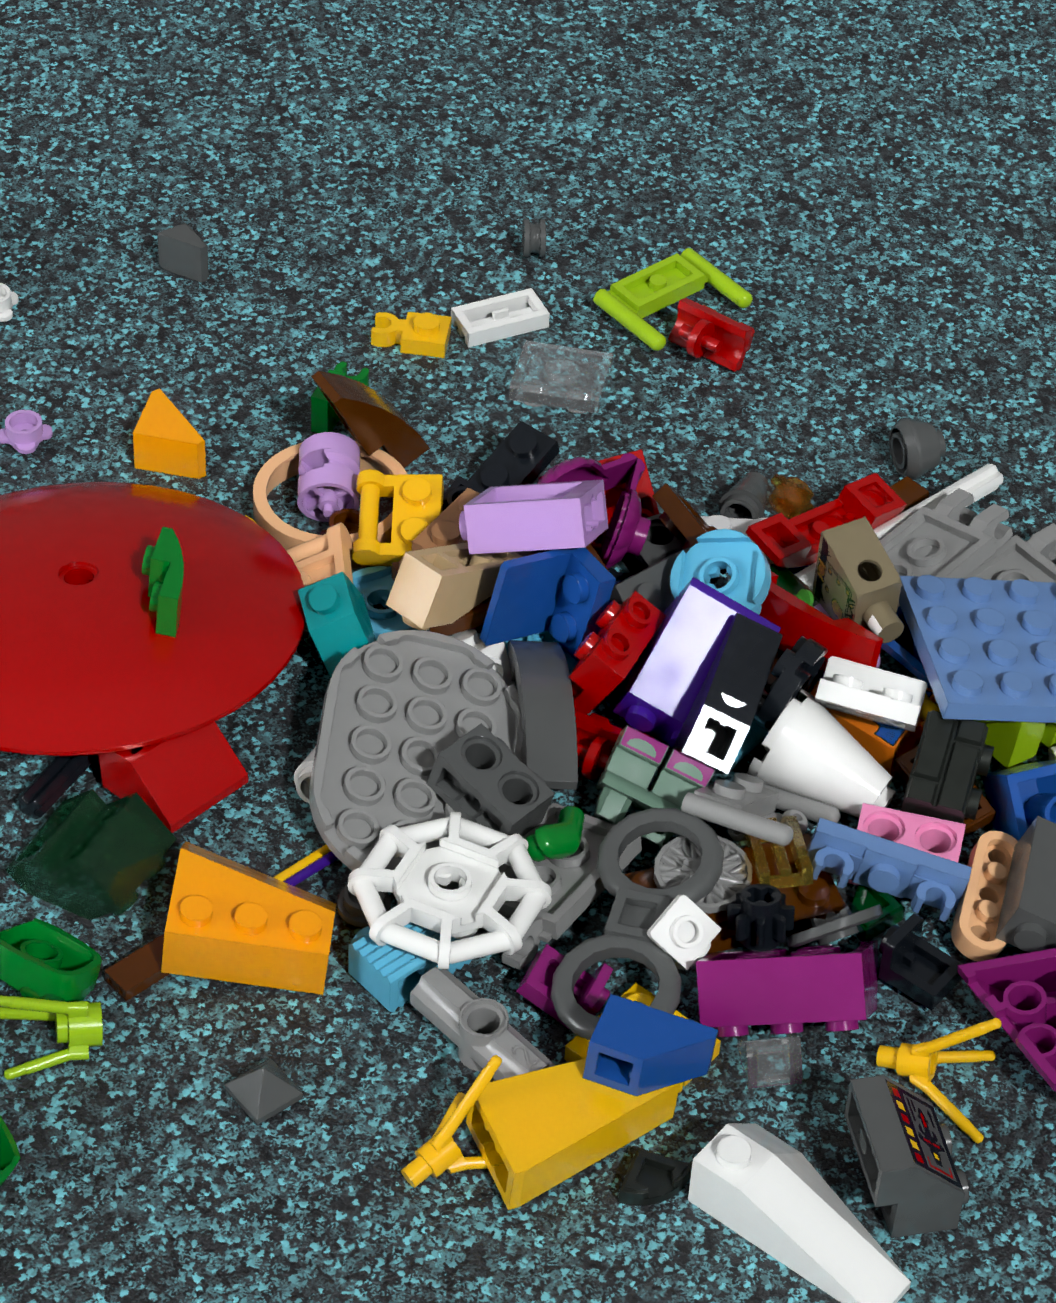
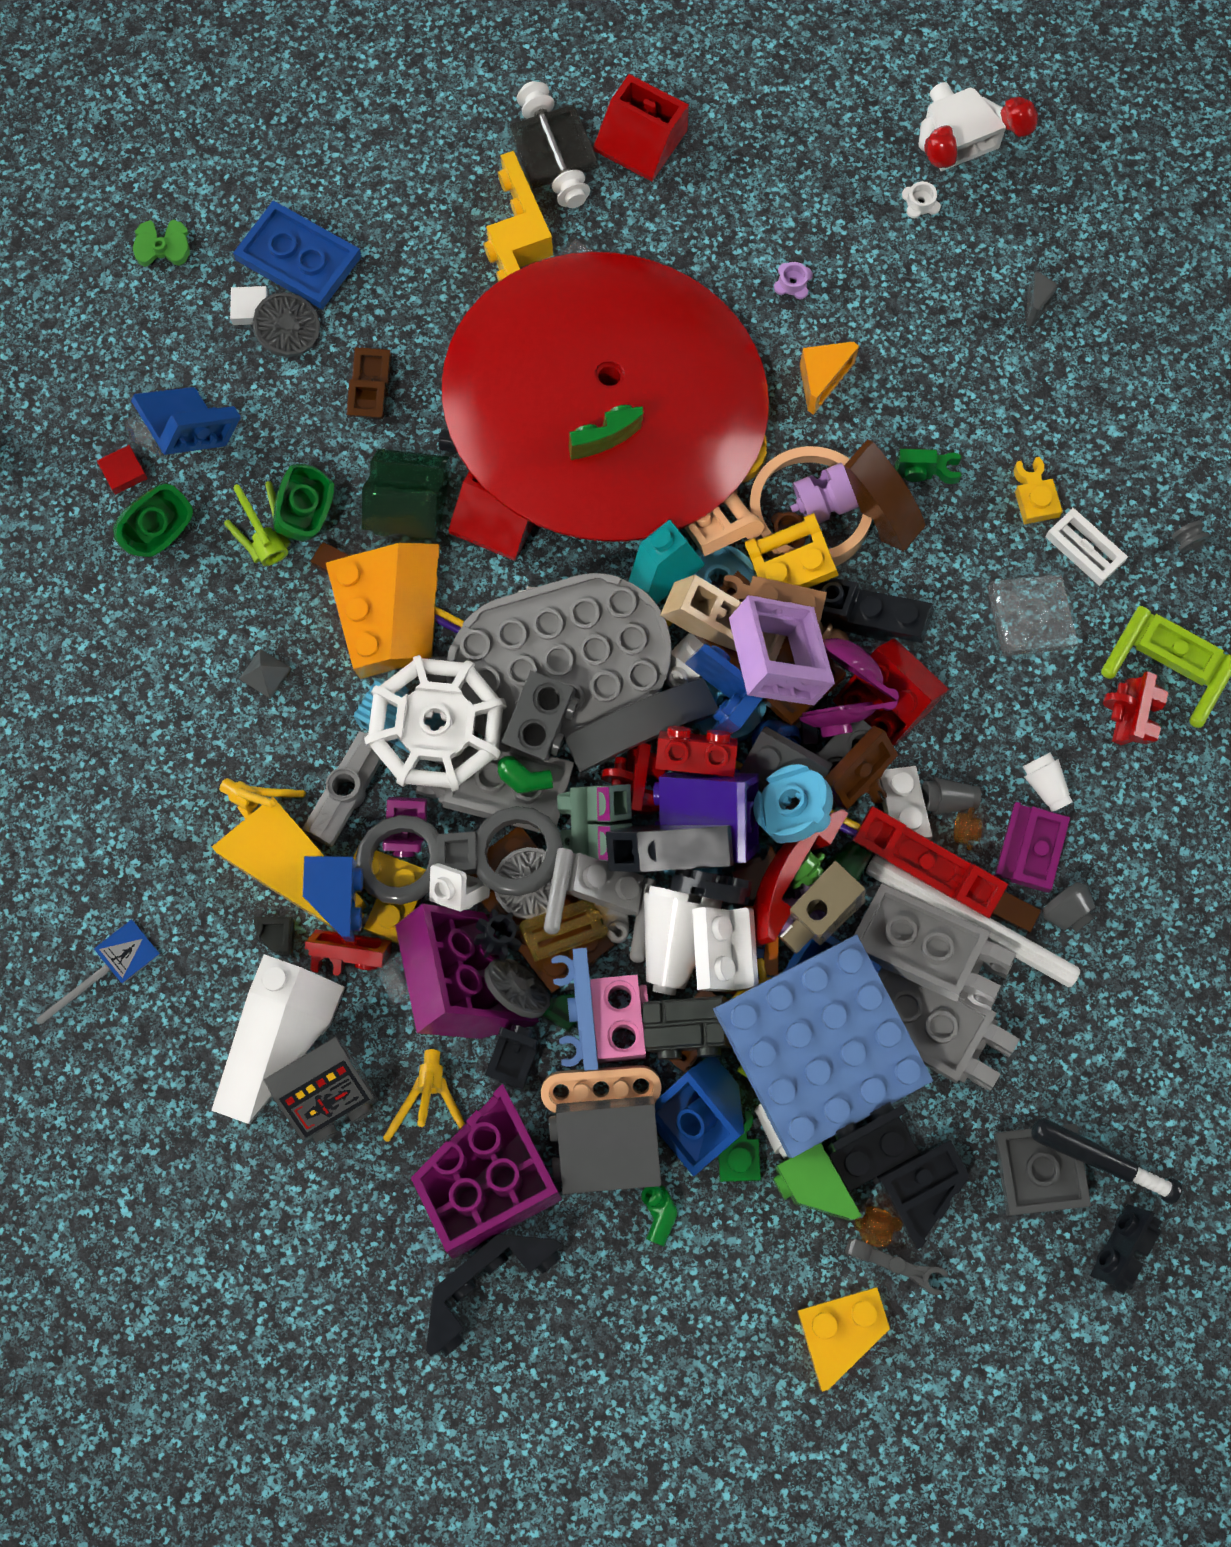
camera: 75 degrees right, 30 degrees up
none -> red plate [305,929,392,976]
none -> magenta plate [994,802,1070,893]
none -> white cone [1023,752,1073,812]

